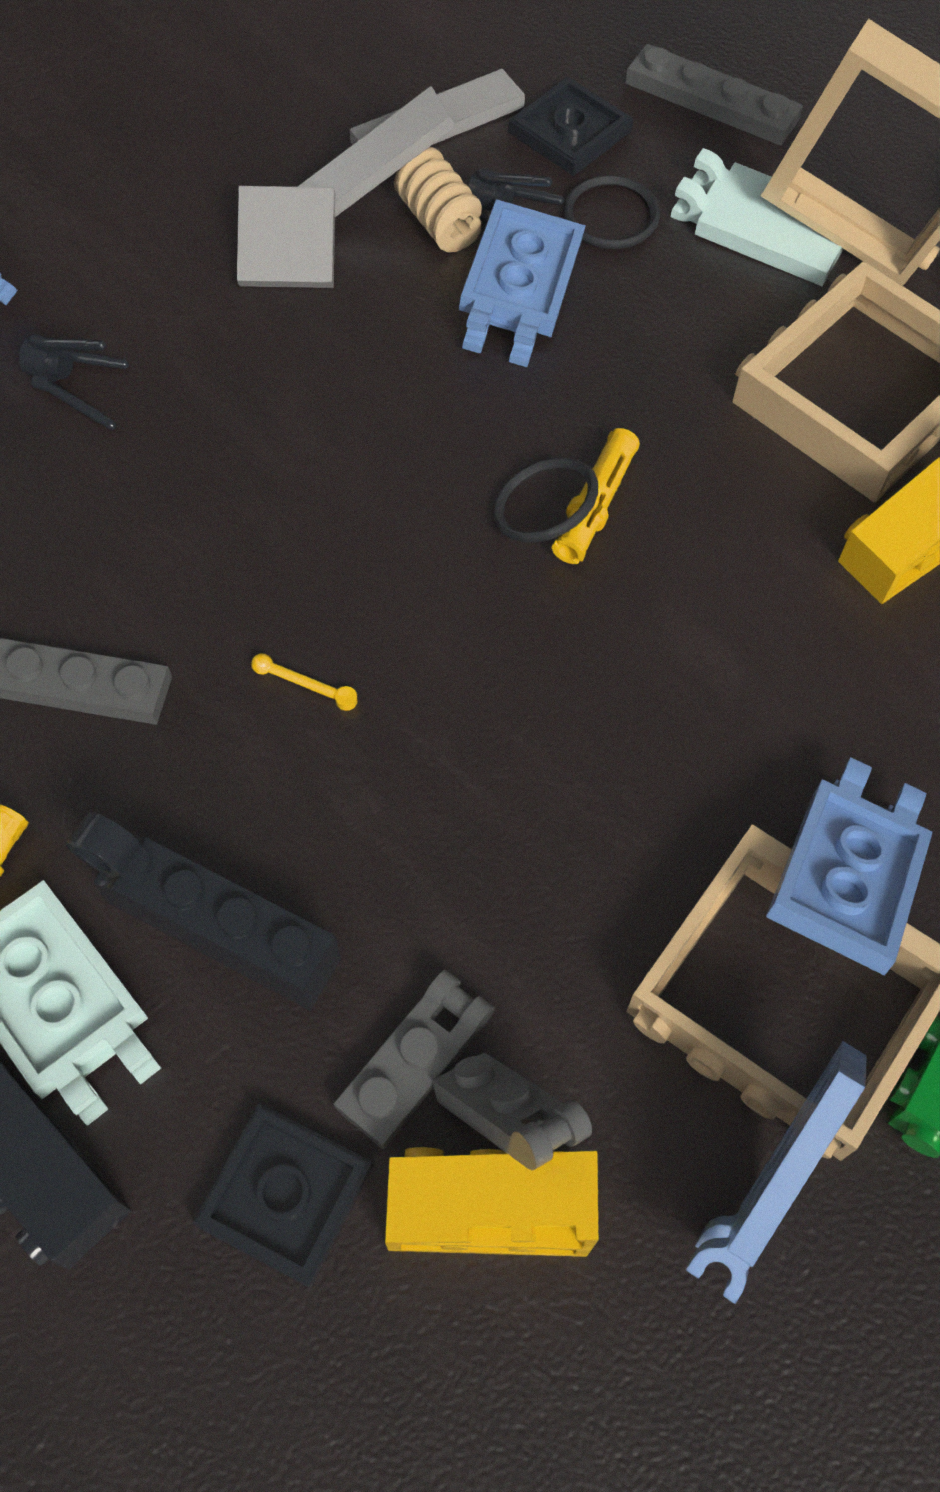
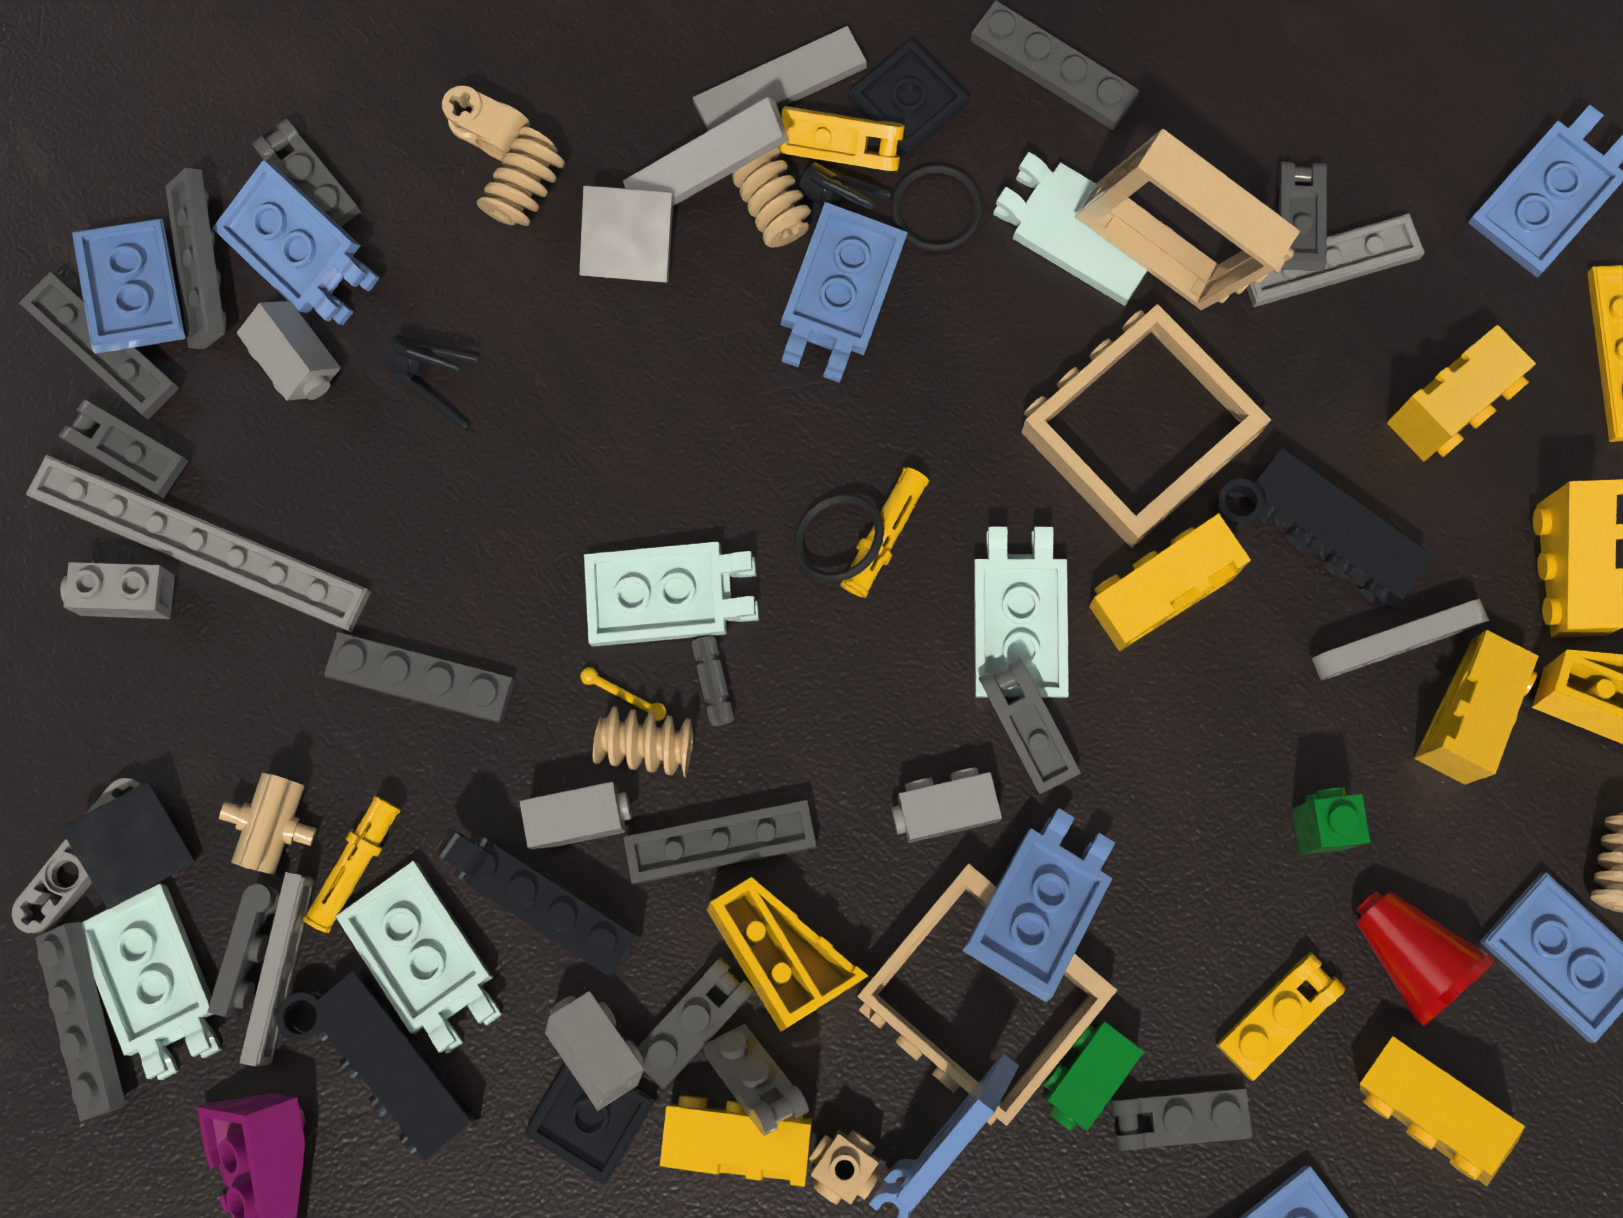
camera: 10 degrees right, 15 degrees up
none -> tan piece [442,86,531,161]
none -> tan piece [477,127,565,226]
none -> light grey brick [520,782,632,851]
none -> light grey brick [545,991,644,1111]
none -> light aqua tile [584,542,759,647]
none -> tan piece [593,707,694,778]
none -> dark grey plate [623,800,817,884]
none -> dark grey axle [691,636,734,726]
none -> yellow wedge [707,877,868,1032]
none -> yellow plate [778,106,904,171]
none -> tan brick [809,1130,881,1205]
none -> light grey brick [891,767,1002,843]
none -> light aqua tile [974,527,1069,698]
none -> dark grey plate [978,656,1081,795]

